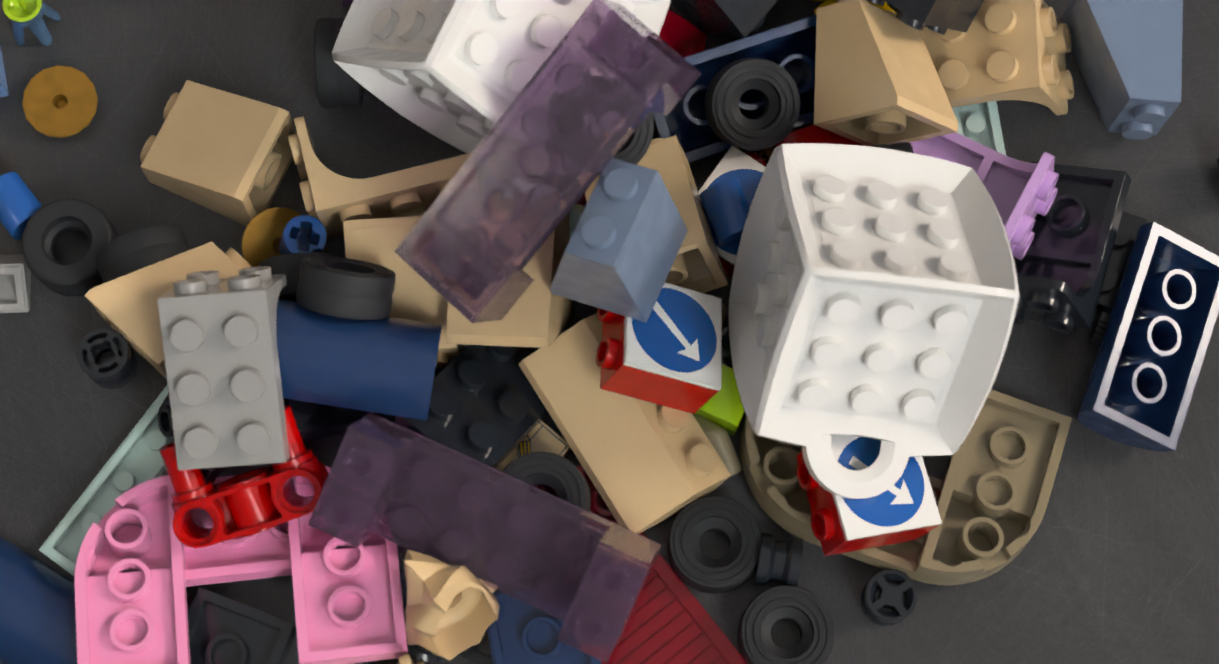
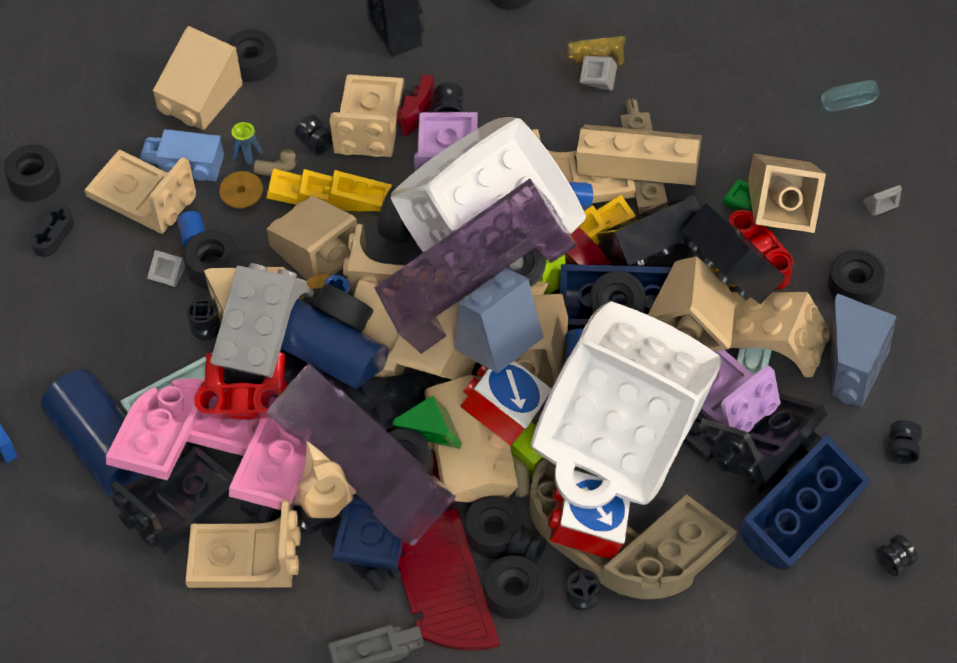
camera: 30 degrees right, 20 degrees down
none -> dark tan arm [254,150,297,176]
none -> yellow slope [266,168,392,212]
none -> green slope [392,396,462,449]

